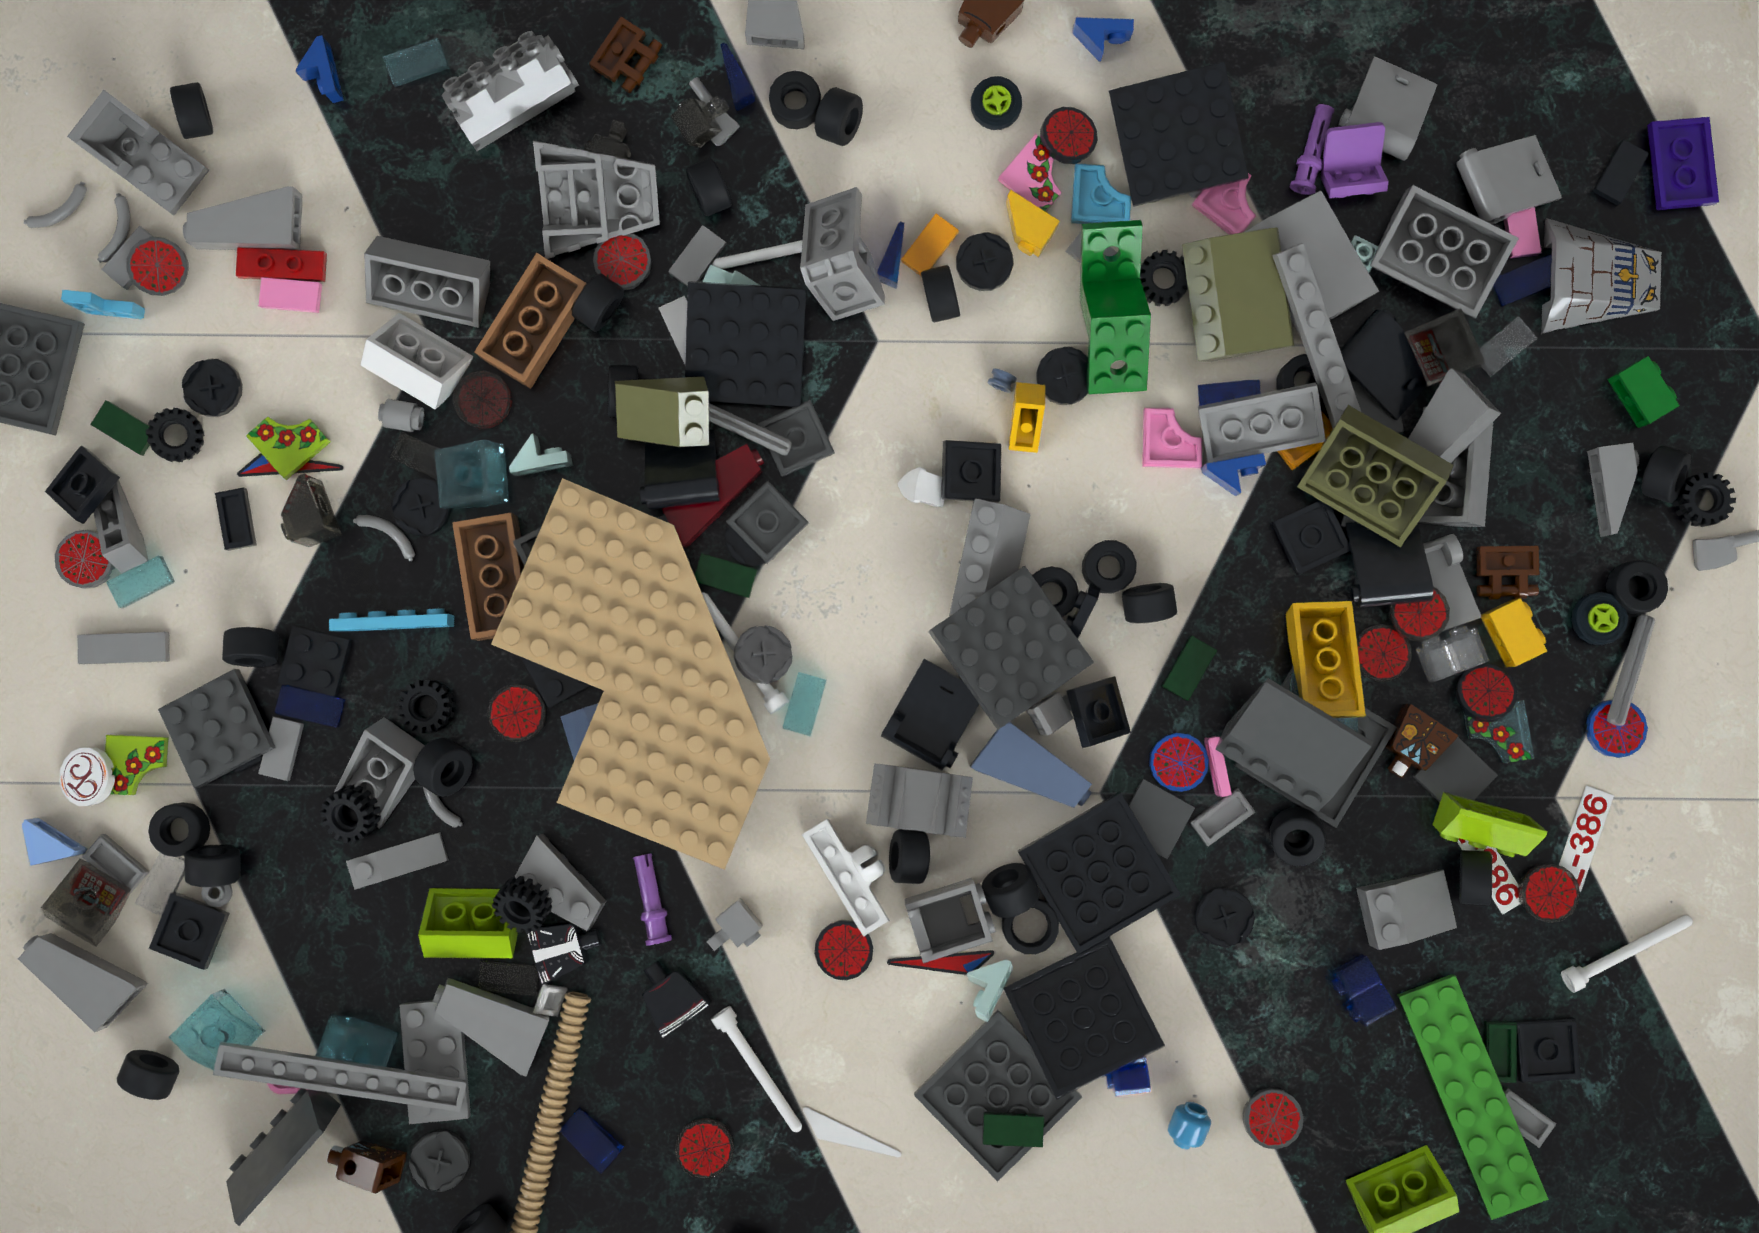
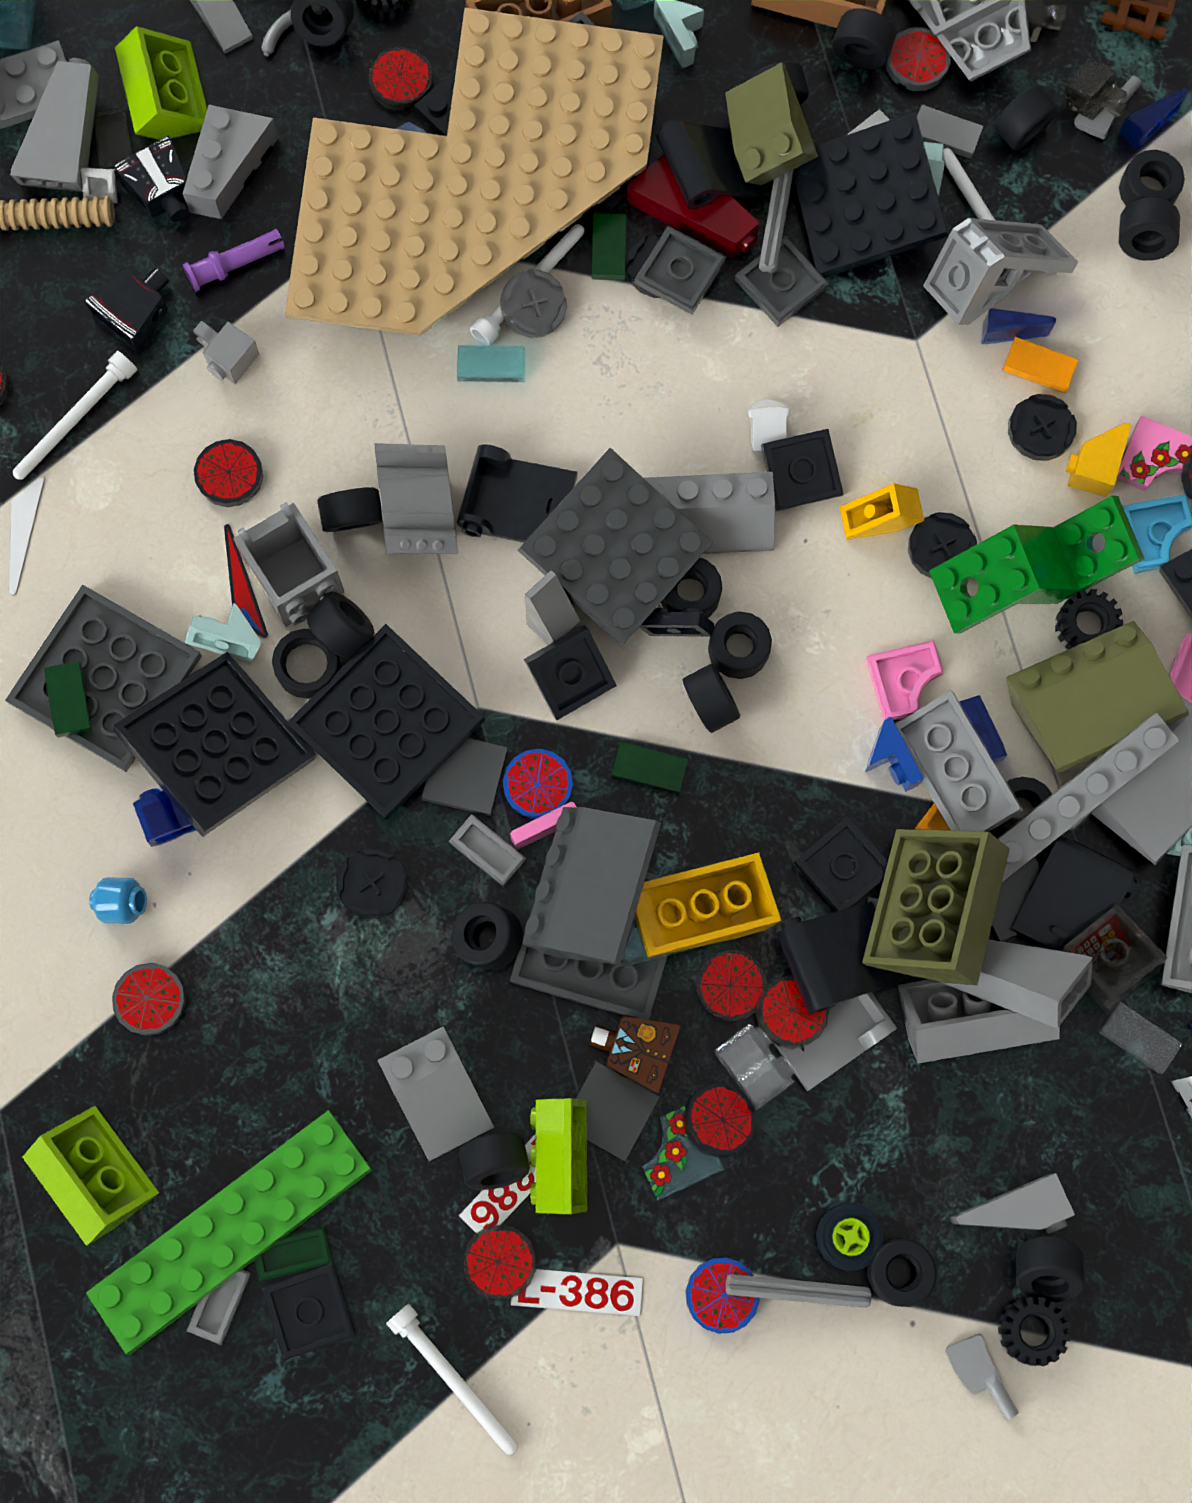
camera: 70 degrees right, 10 degrees down
black tyre [492,876,552,934] -> none
white plate [802,819,890,937] -> none
black tyre [921,265,960,323] -> none
sand blue slope [970,722,1092,808] -> none
sand blue bush [987,368,1017,393] -> none
clear blue brick [1331,954,1397,1026] -> none
reddish brown plate [1476,546,1540,599] -> none
yellow brick [1481,598,1547,667] -> none
green brick [1607,356,1680,428] -> none

